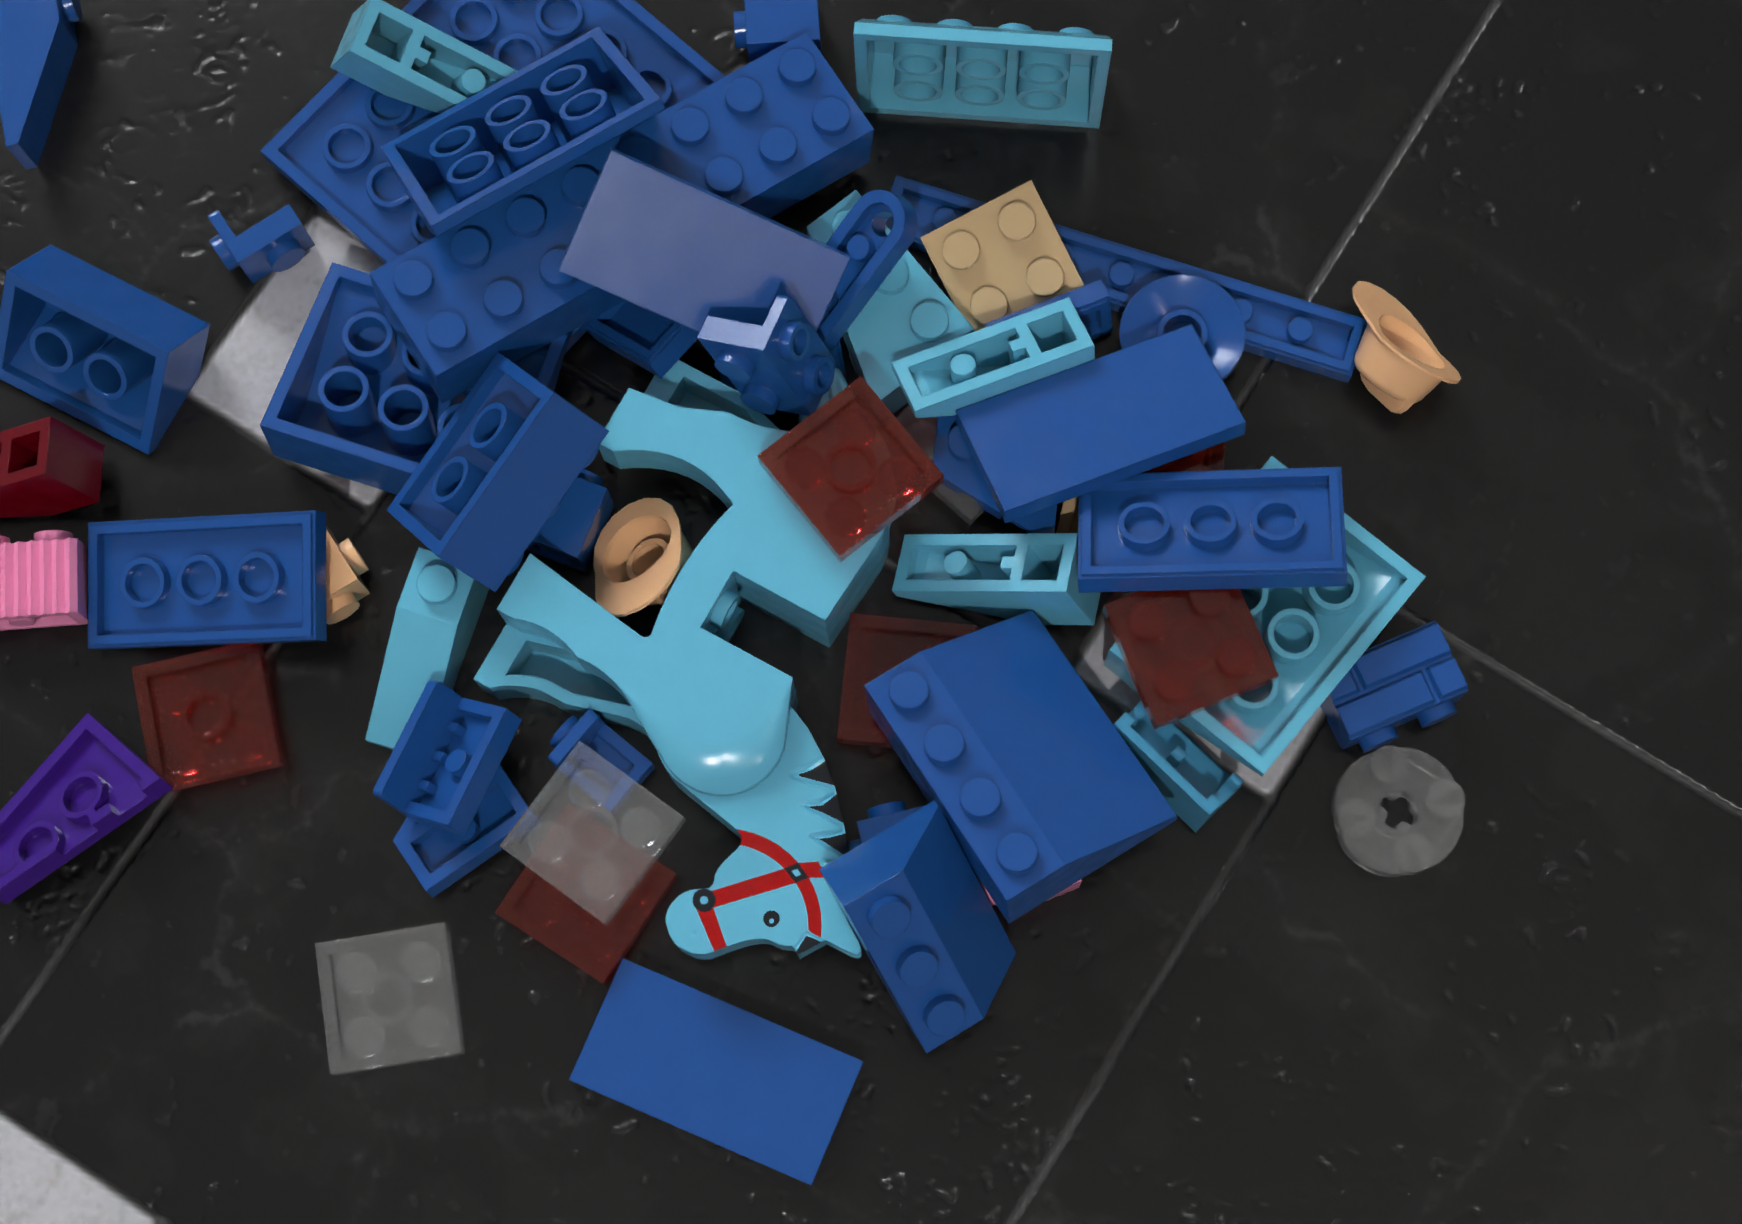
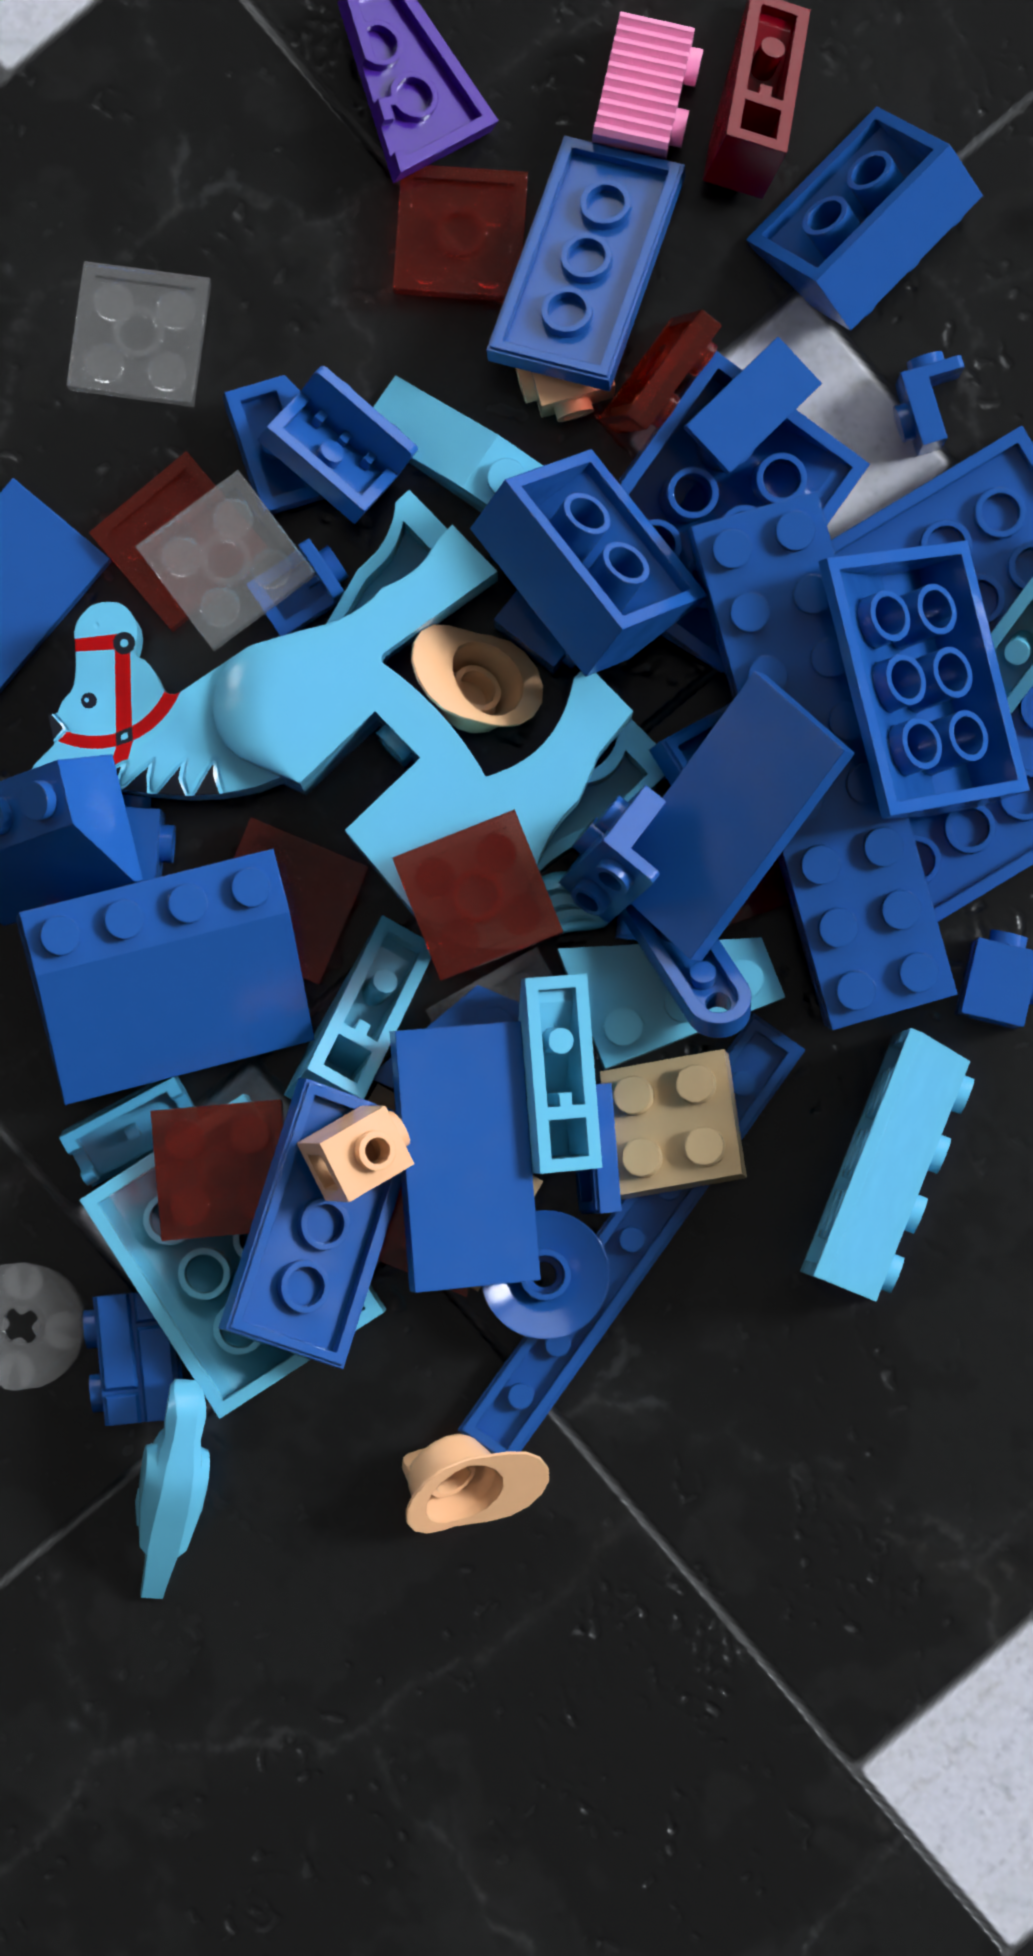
camera: 105 degrees right, 10 degrees up
none -> medium azure animal [135,1379,210,1599]
none -> light nougat brick [297,1106,414,1202]
none -> clear red plate [598,310,722,434]
none -> blue tile [683,337,822,474]

